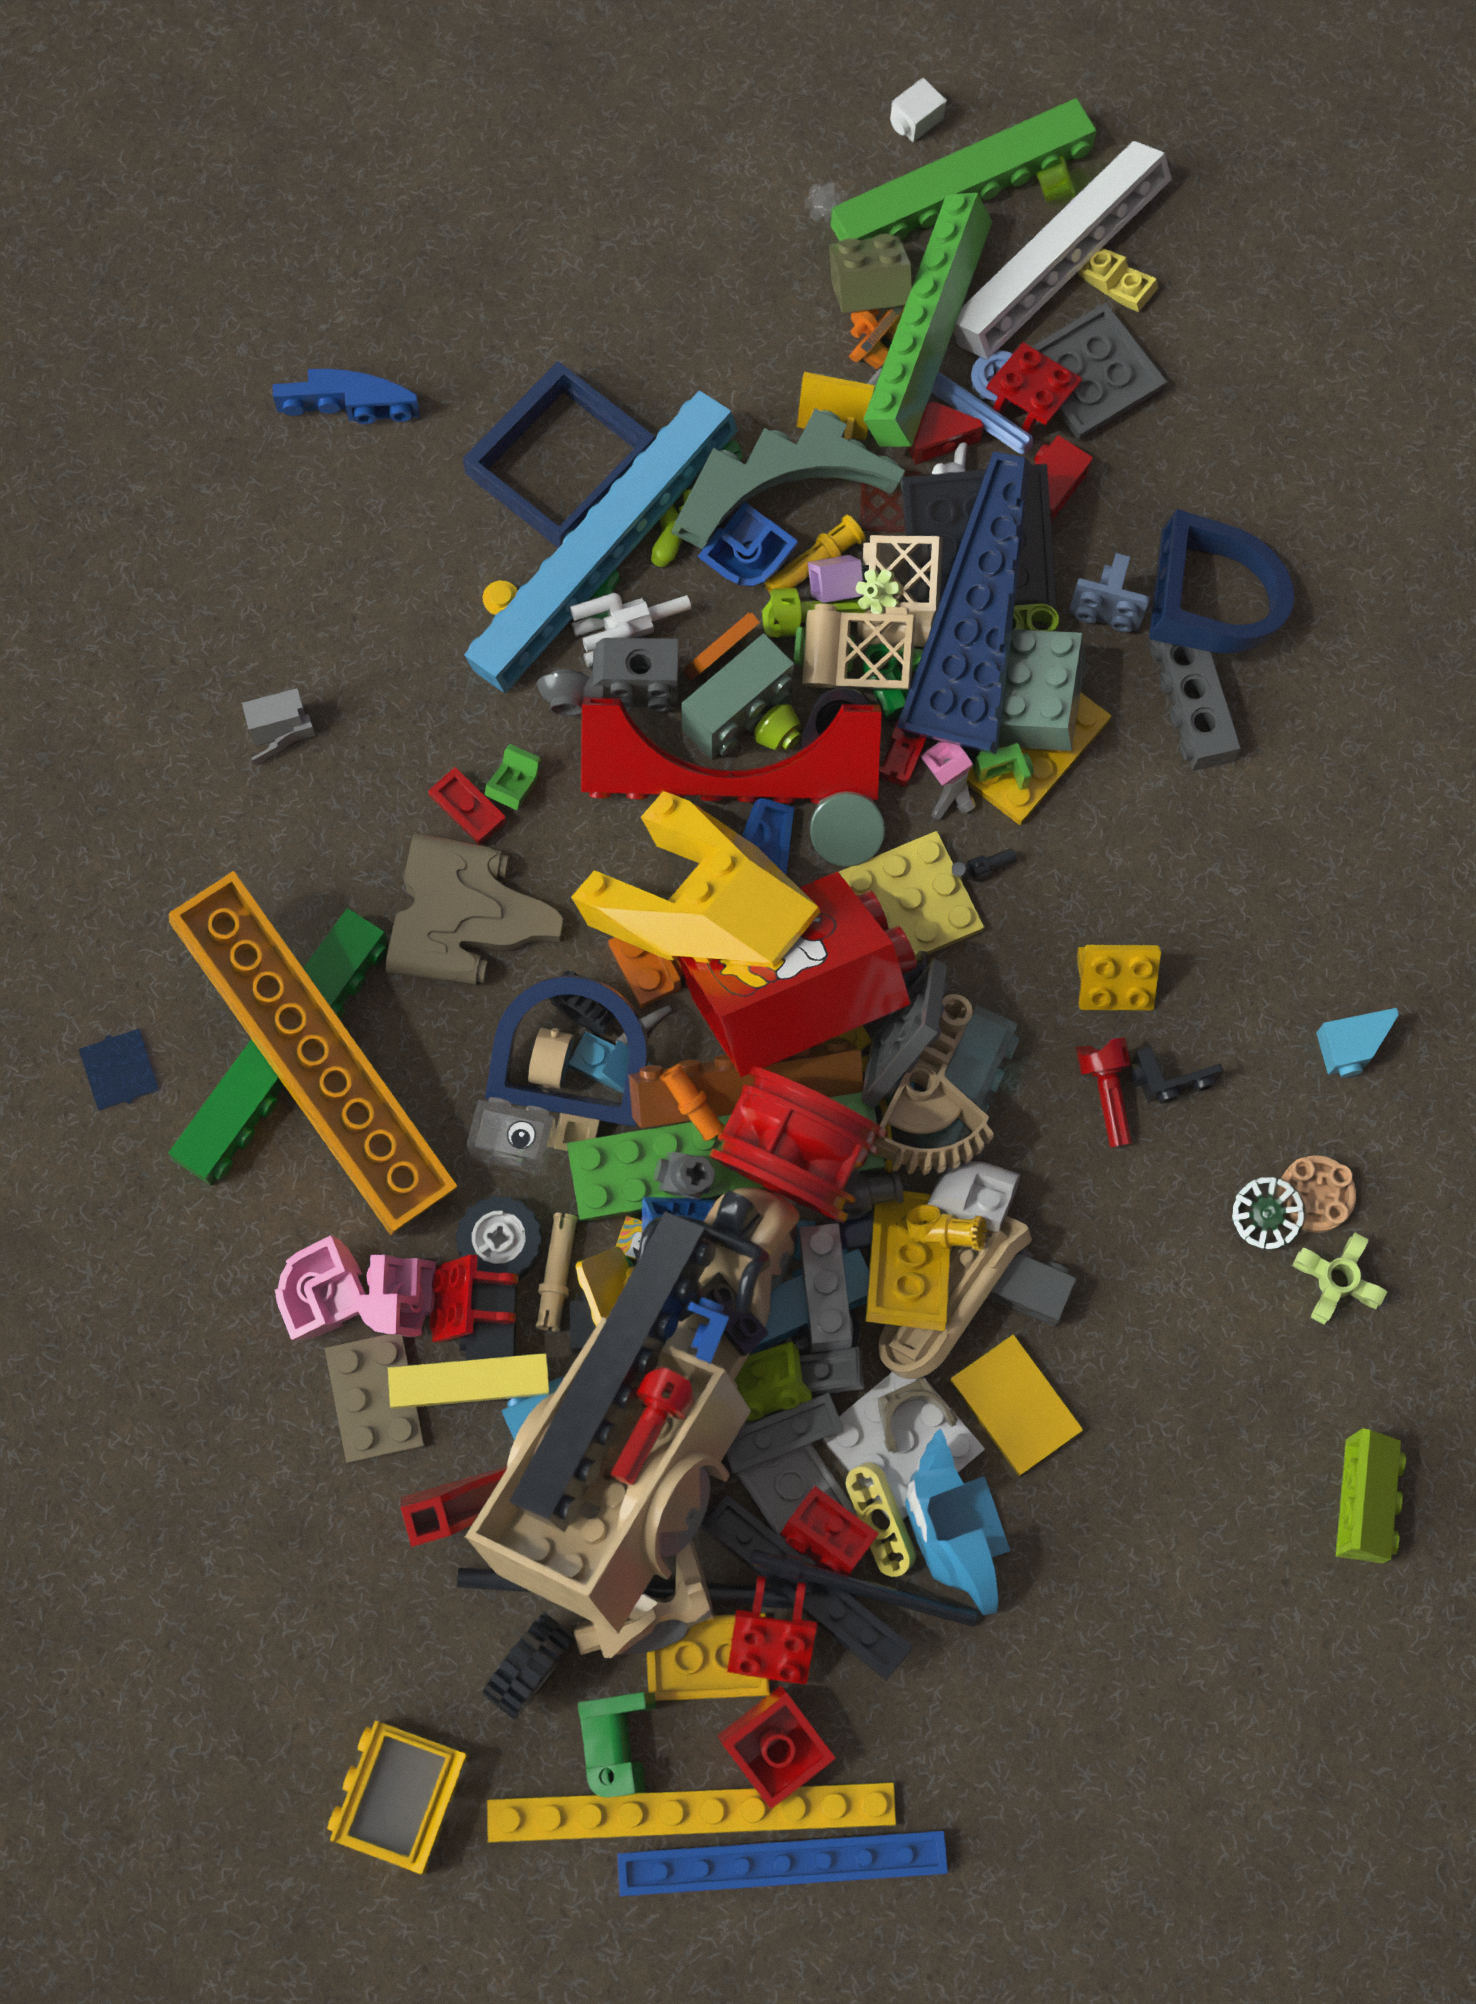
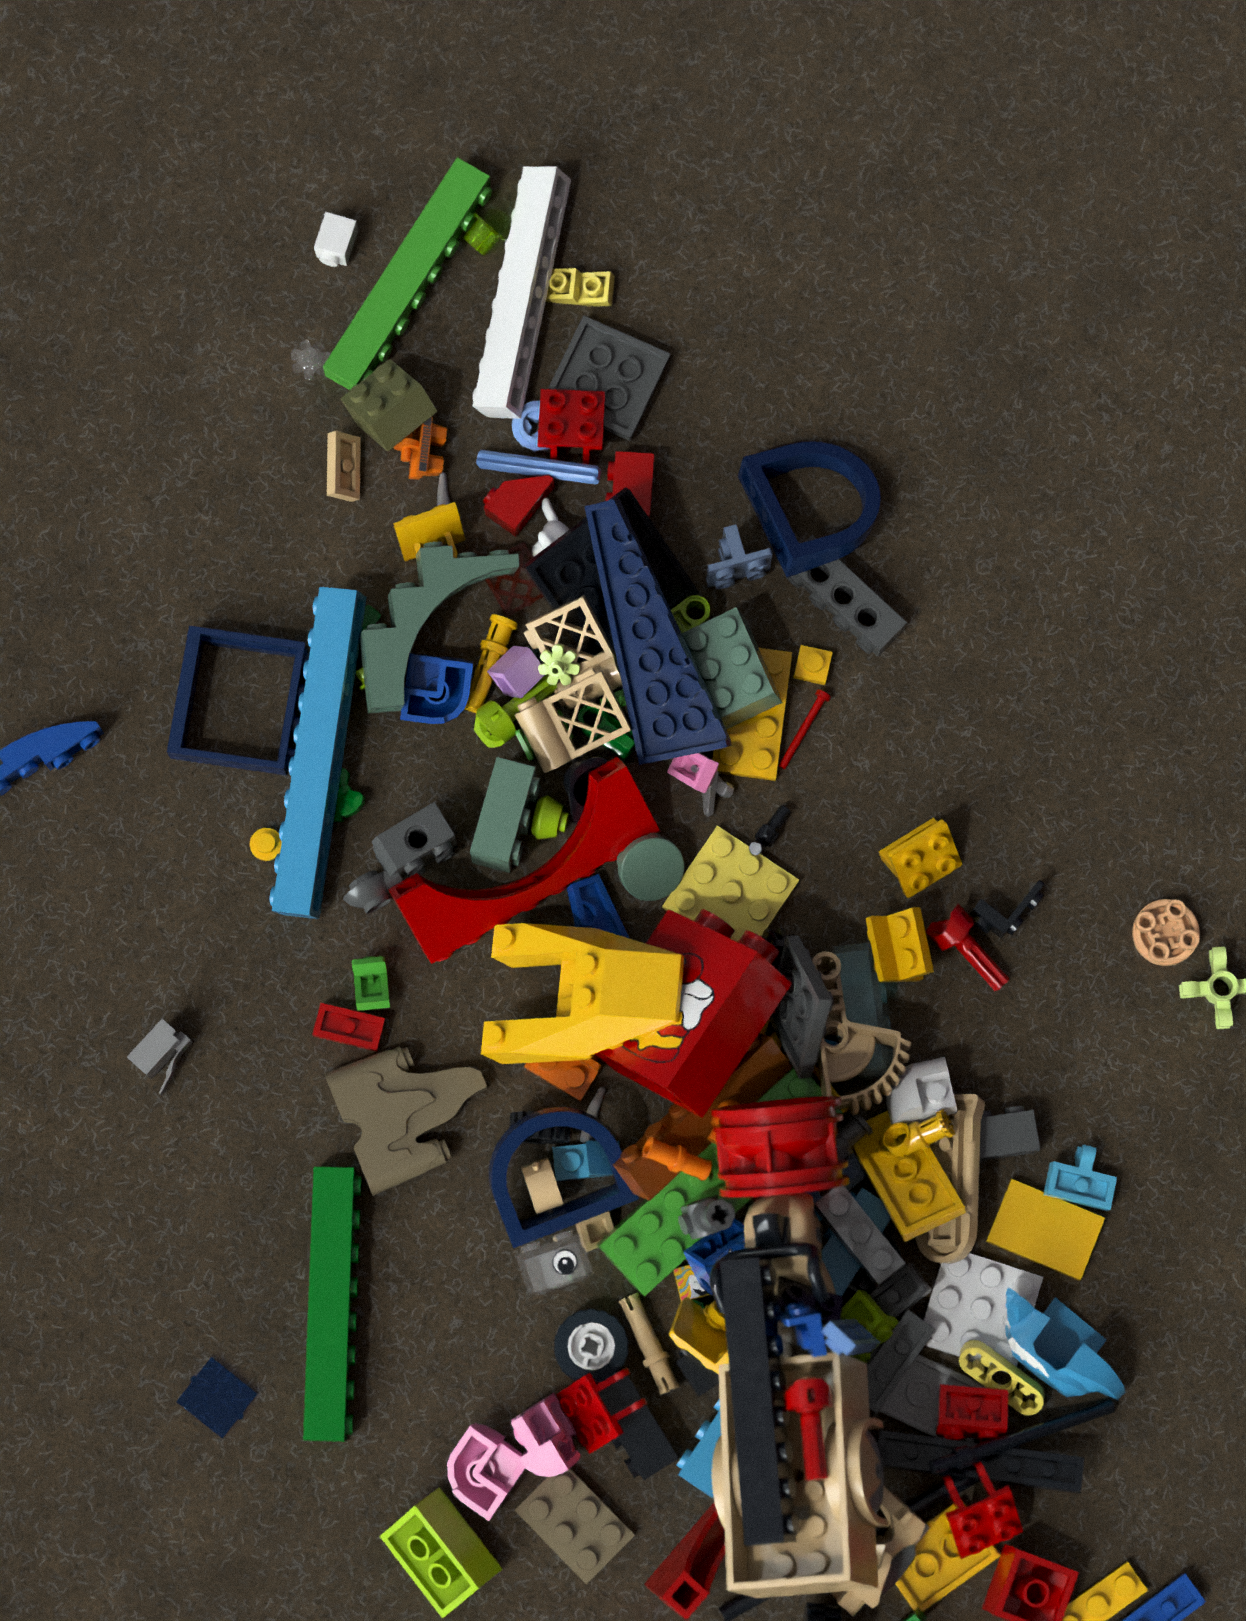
camera: 30 degrees left, 5 degrees up
light orange brick [169,871,458,1235] -> none
light yellow tile [388,1354,550,1409] -> none
white plant [570,593,691,668] -> none
lime arm [651,505,683,567] -> none
orange tile [683,613,760,681] -> none
bright green brick [863,193,992,447] -> none
dark tan helmet [878,1378,958,1454] -> none
red piece [879,718,927,787] -> none
bright green bracket [973,743,1034,790] -> none
wheel [1232,1177,1306,1249] -> none
medium azure slope [1316,1008,1398,1078] -> none
none -> tan plate [327,431,361,502]
none -> lime slope [380,1487,503,1618]
none -> red piece [778,689,831,770]
none -> yellow plate [794,645,832,685]
none -> medium blue plate [821,1319,880,1356]
none -> yellow bracket [866,907,934,982]
none -> medium azure plate [1043,1145,1117,1211]

